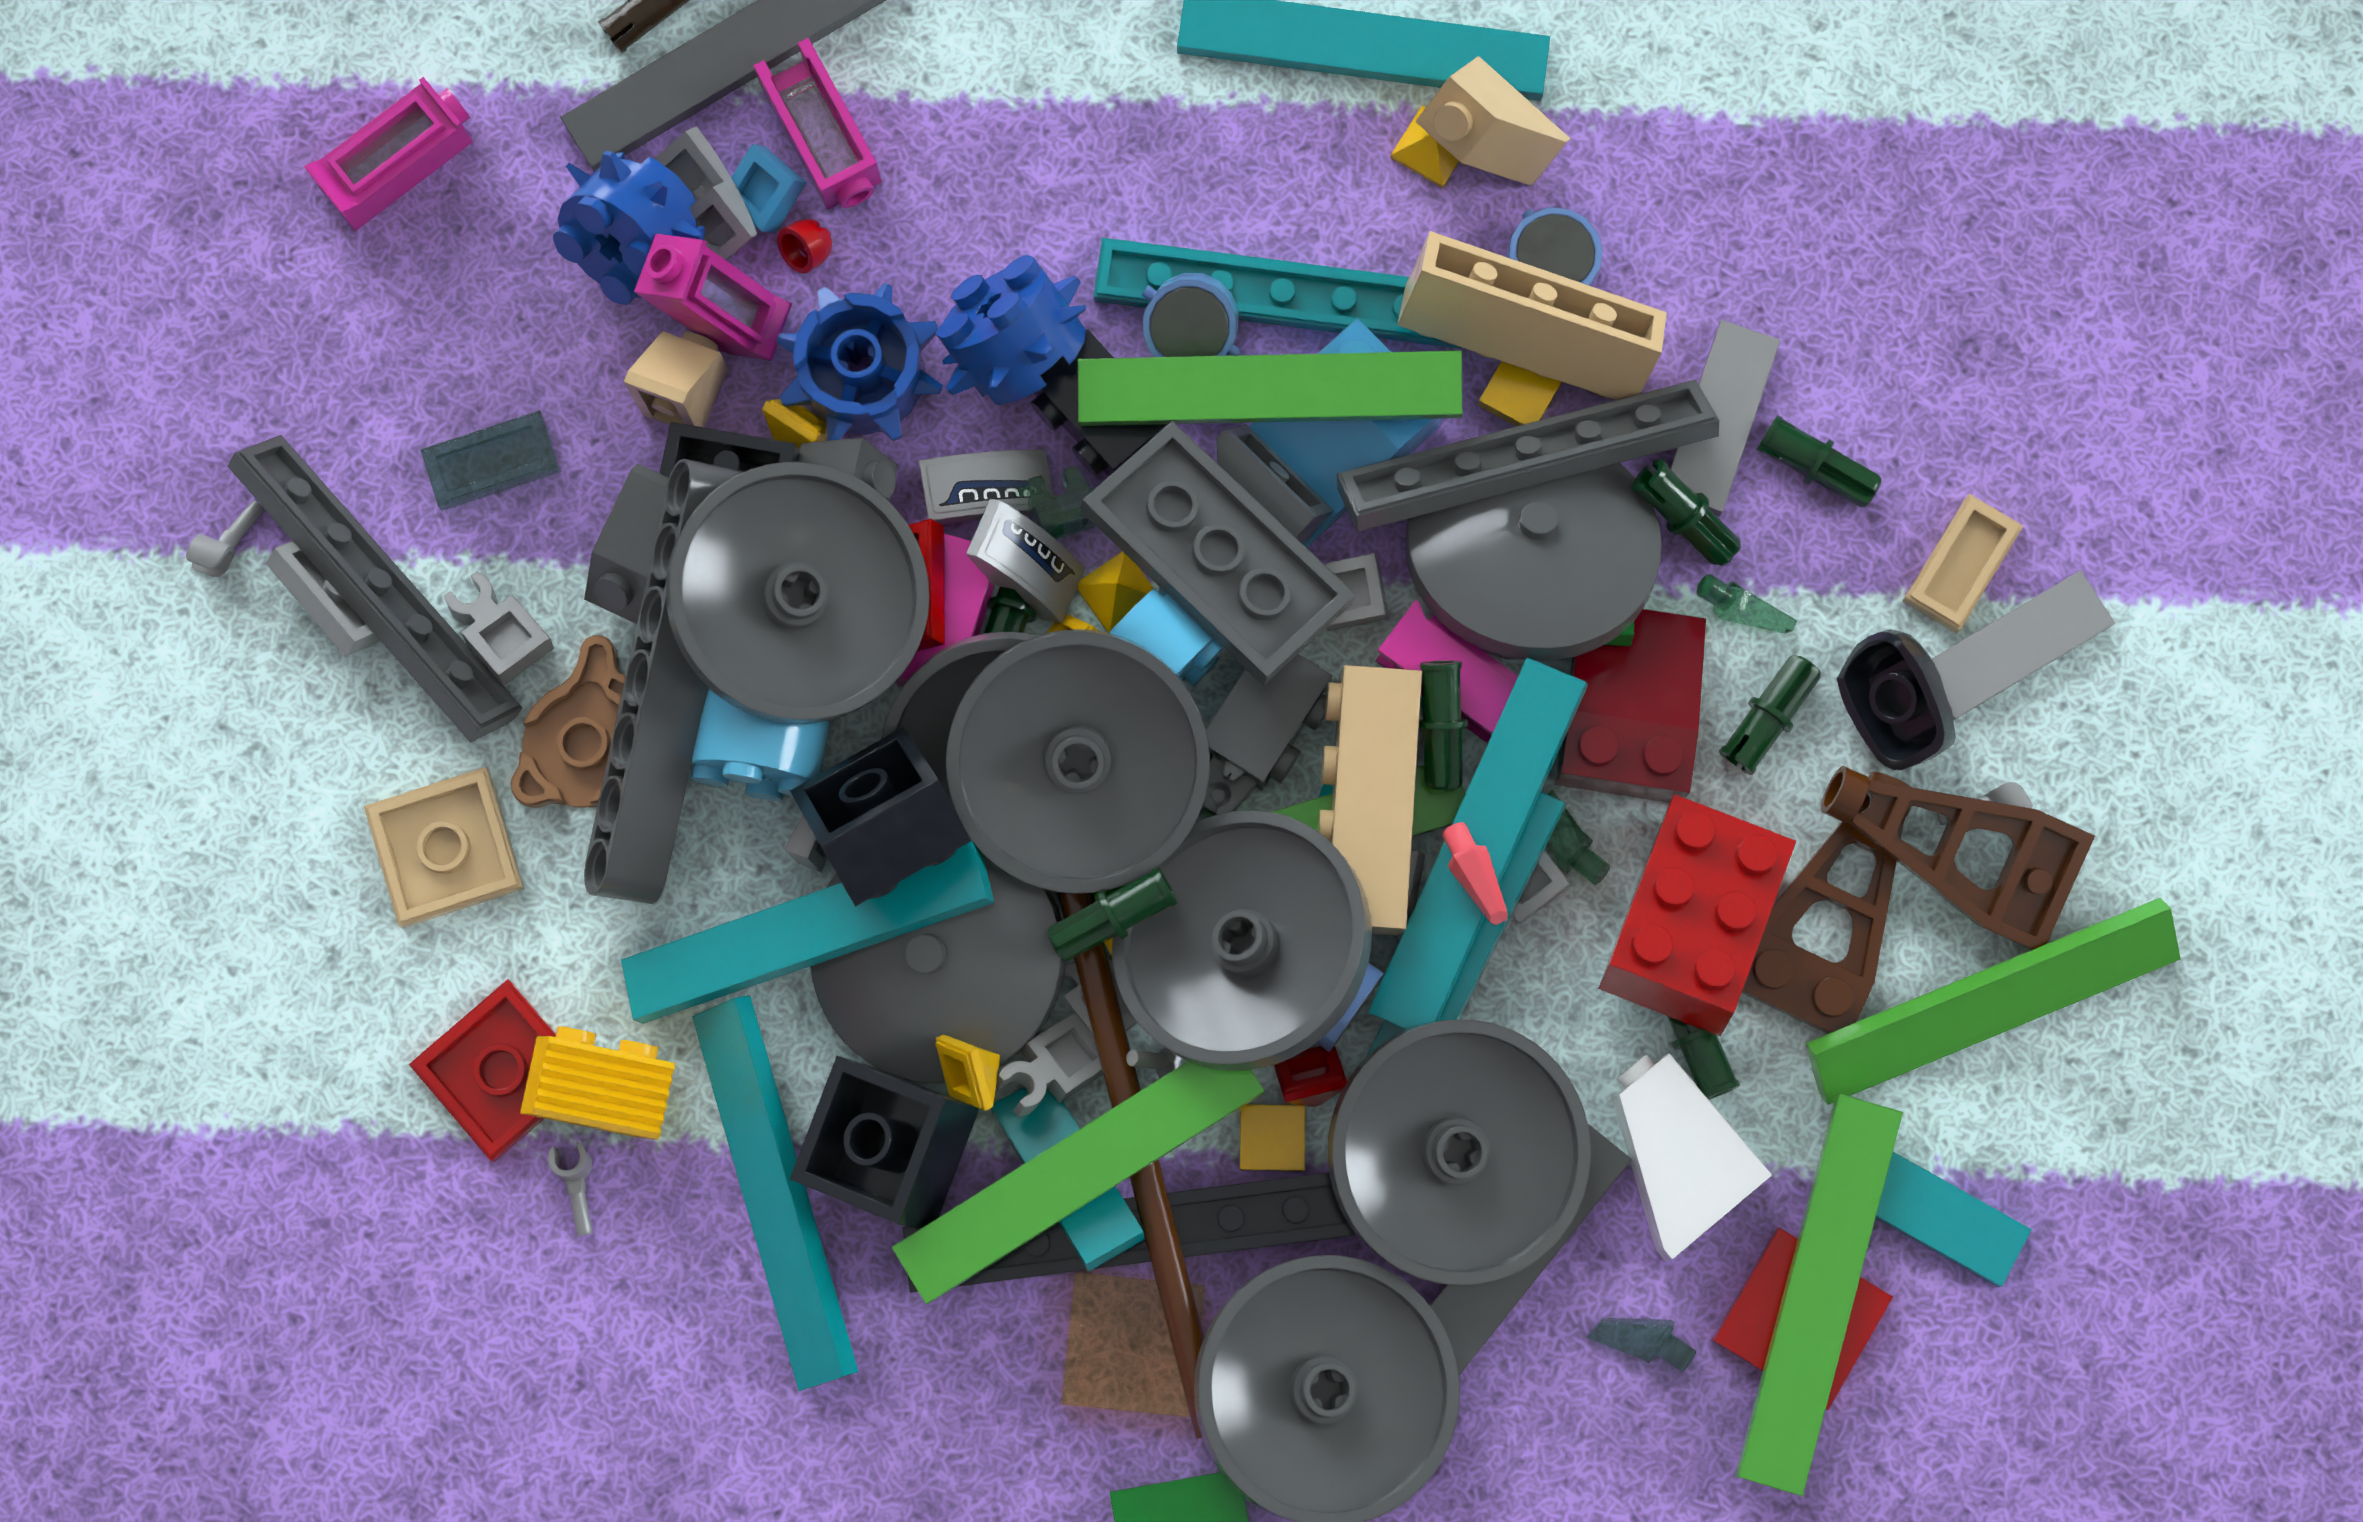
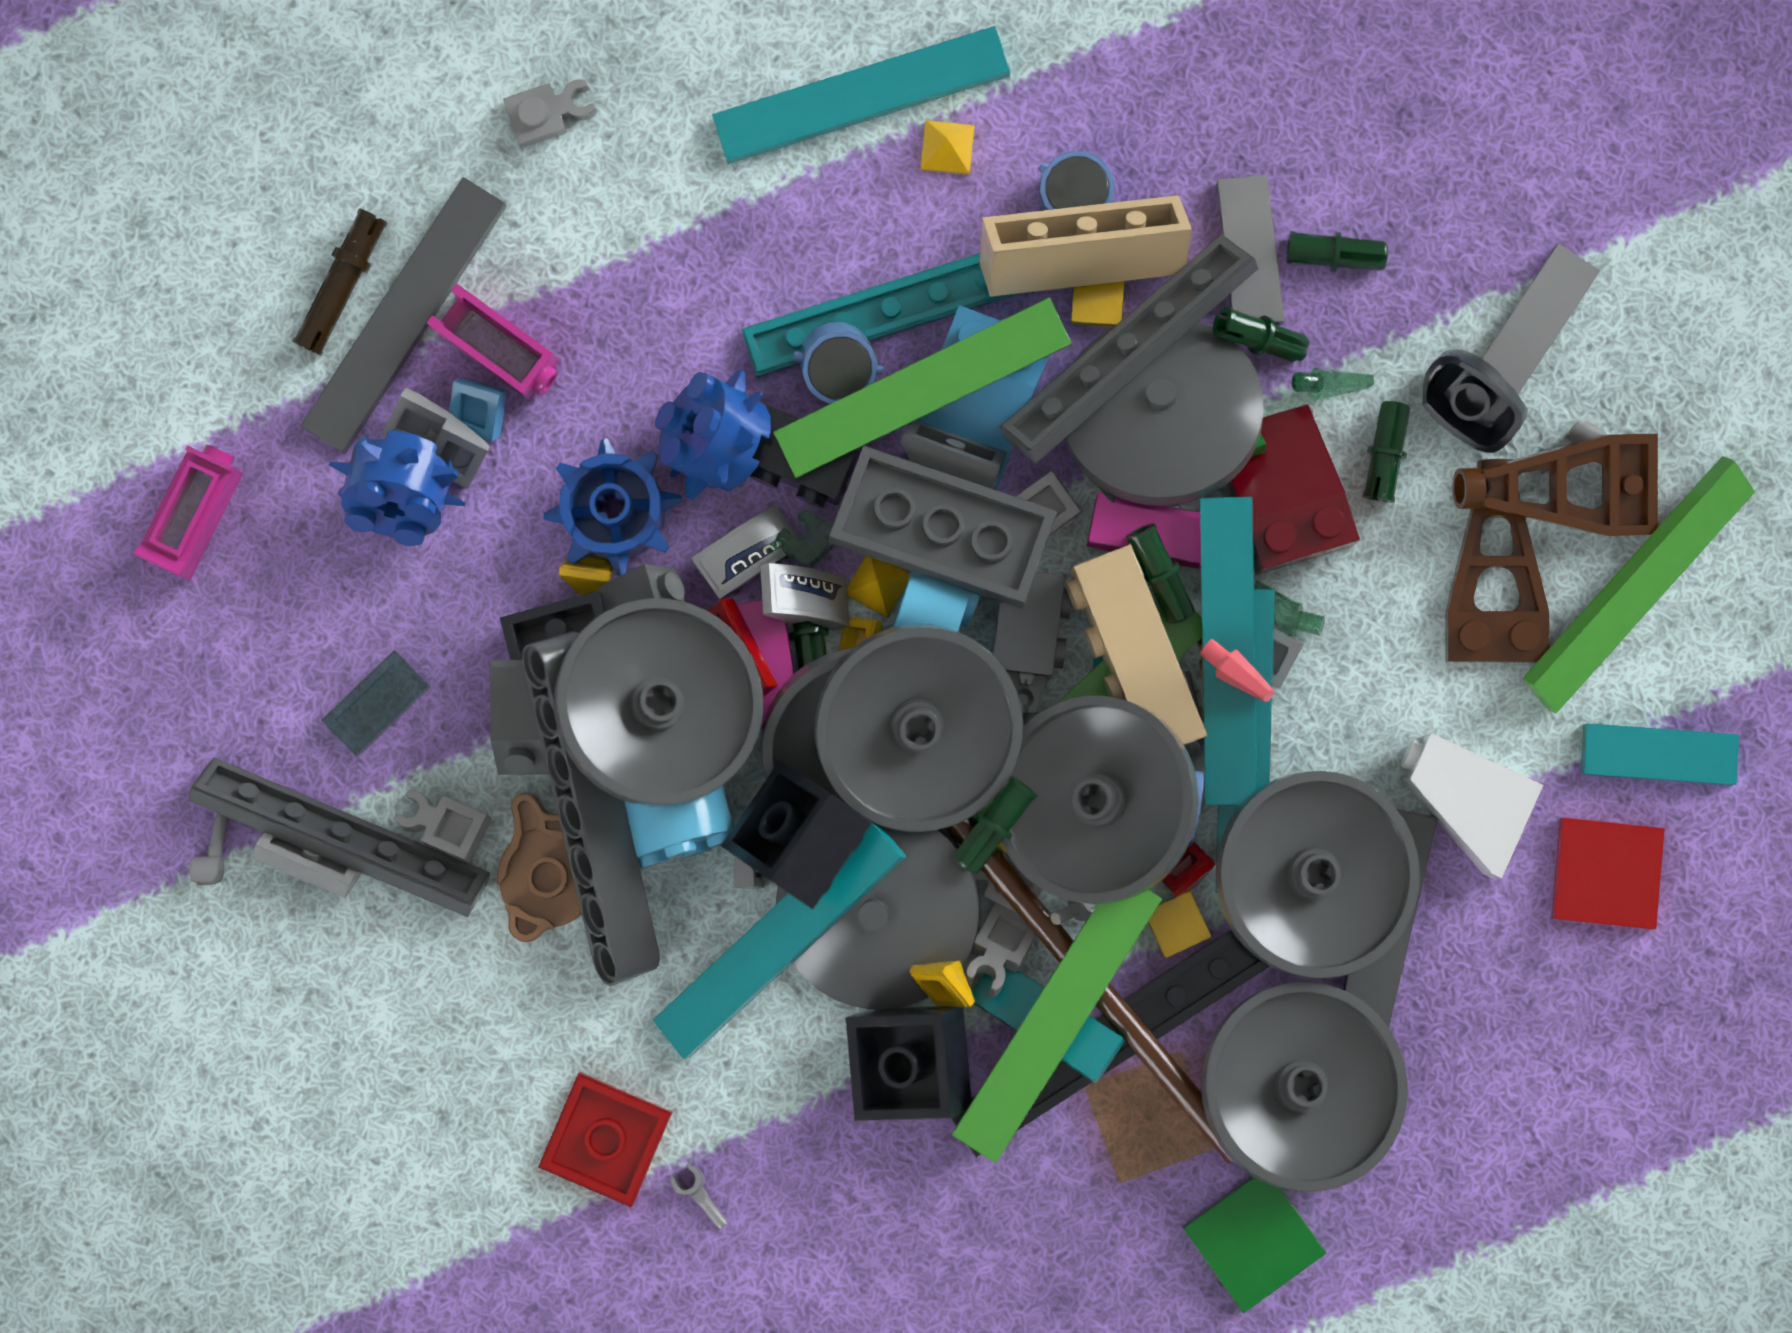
camera: 20 degrees left, 5 degrees up
tan tile [364,767,525,929] -> none
yellow brick [520,1026,675,1140] -> none
tan slope [624,331,728,427] -> none
dark pink window [634,234,792,361] -> none
teal tile [692,995,859,1391] -> none
red hinge [777,218,832,274] -> none
tan slope [1415,56,1571,186] -> none
bar [1586,1318,1696,1372] -> none
red brick [1598,794,1796,1036] -> none
dark green axle [1667,1016,1740,1100] -> none
bright green tile [1735,1094,1903,1496] -> none
tan tile [1902,494,2023,634] -> none

